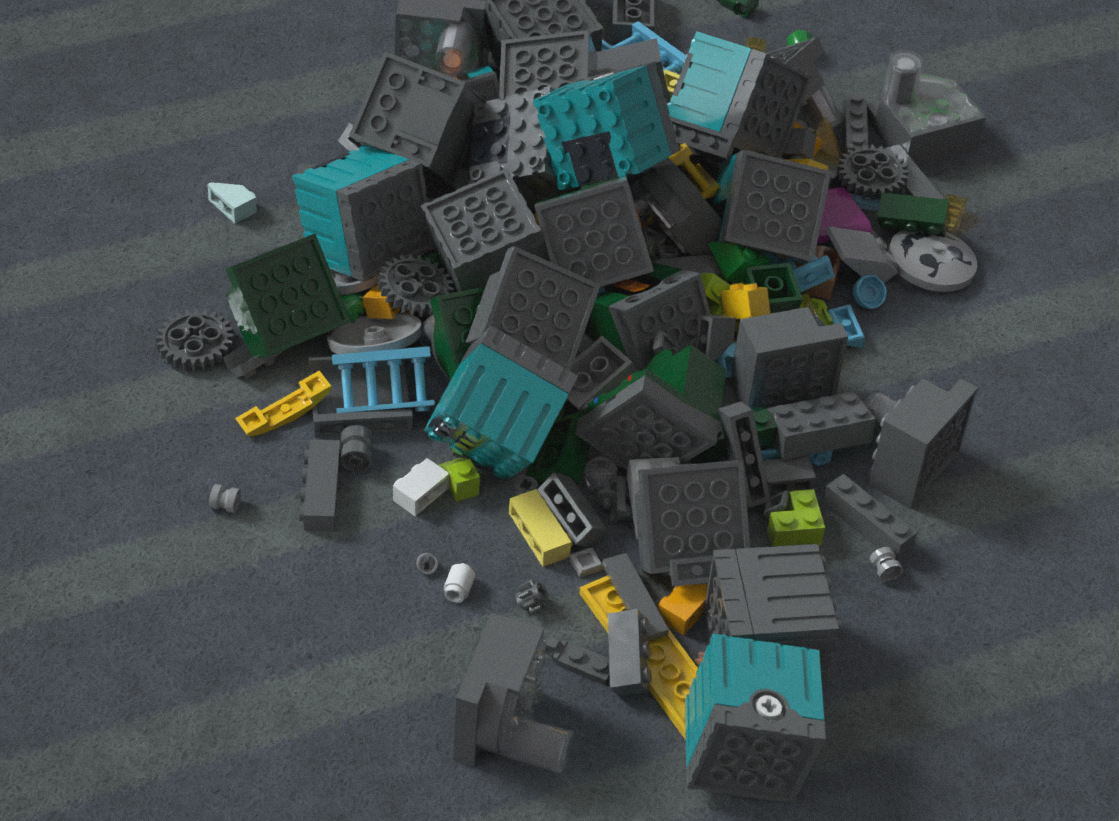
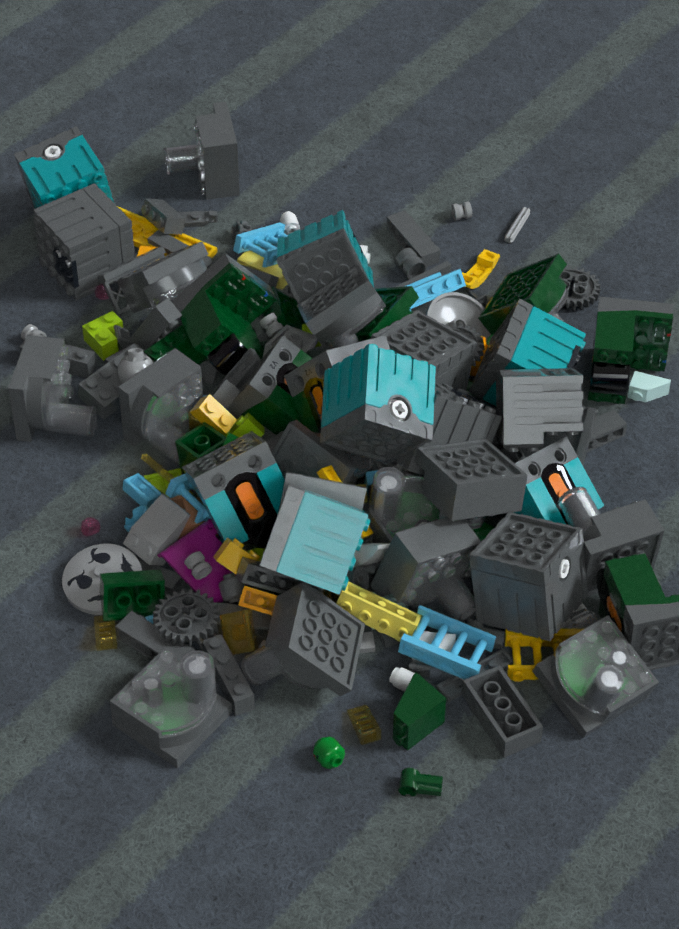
camera: 155 degrees right, 0 degrees up
none -> clear pink plate [81,517,101,536]
none -> light grey brick [118,348,153,384]
none -> light grey wheel [184,551,212,580]
none -> medium azure fence [233,222,288,268]
none -> dark green slope [393,672,446,751]
none -> light grey axle [504,207,530,243]
none -> dark green piece [588,296,674,404]

